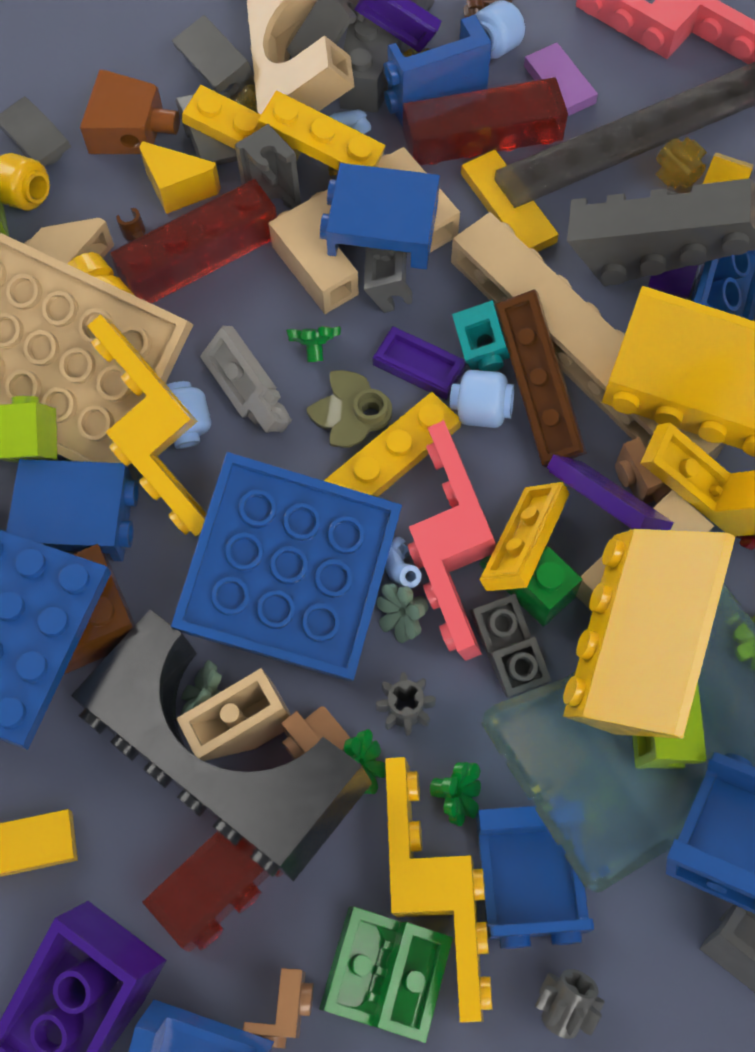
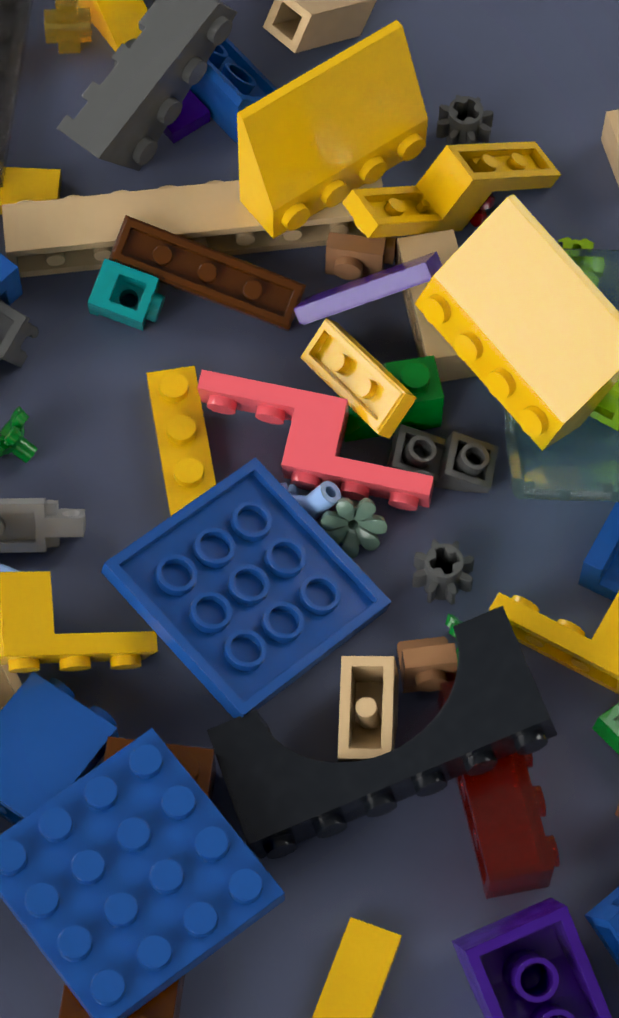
camera: 60 degrees left, 5 degrees down
sand green plant [181,660,222,715] -> none
olive plate [306,370,392,448] -> none
dark purple tile [372,326,467,400] -> none
green plant [430,762,481,827] -> none
light blue head [450,370,514,428] -> none

